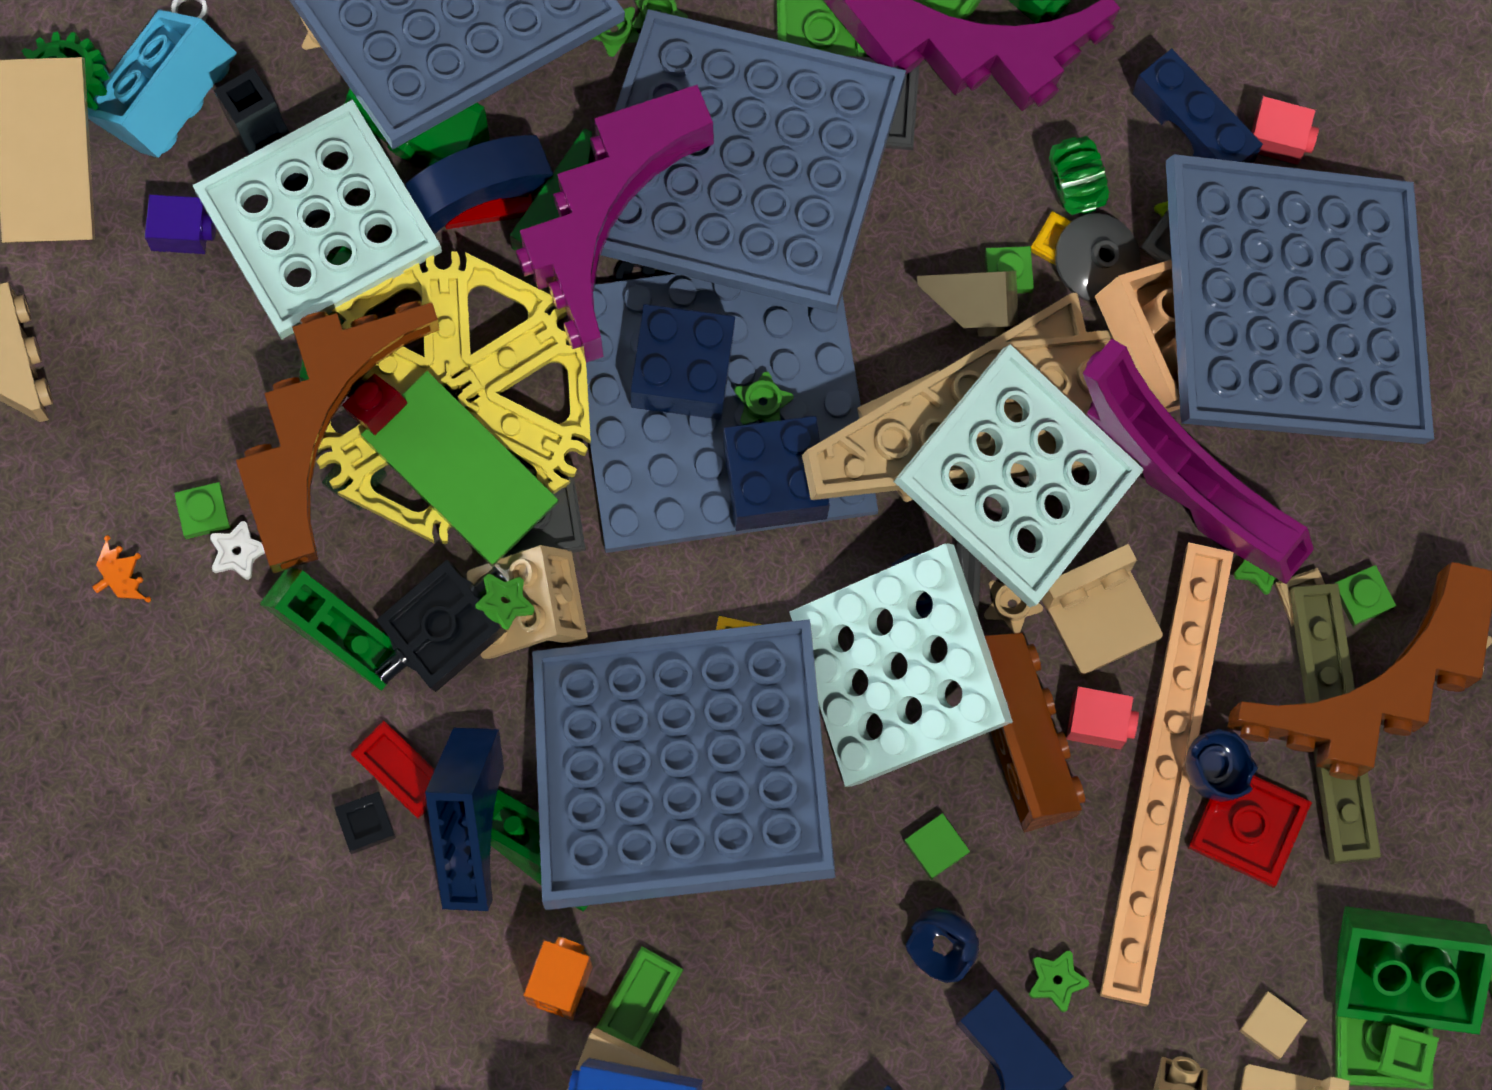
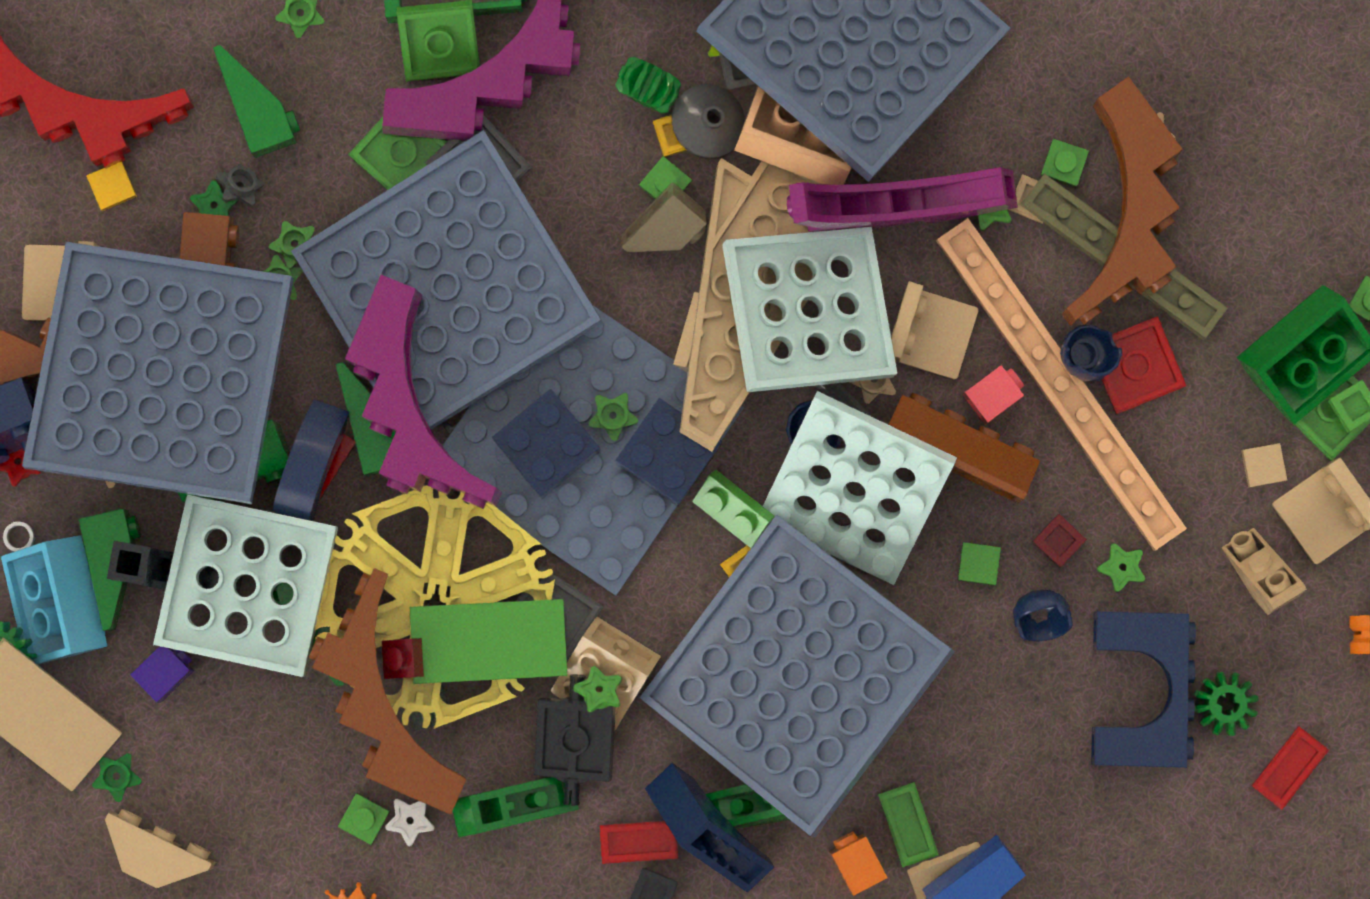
camera: 40 degrees left, 10 degrees up
none -> green slope [79,509,141,631]
none -> green plate [92,753,142,802]
none -> bright green plate [692,470,775,548]
none -> dark red plate [1032,514,1087,568]

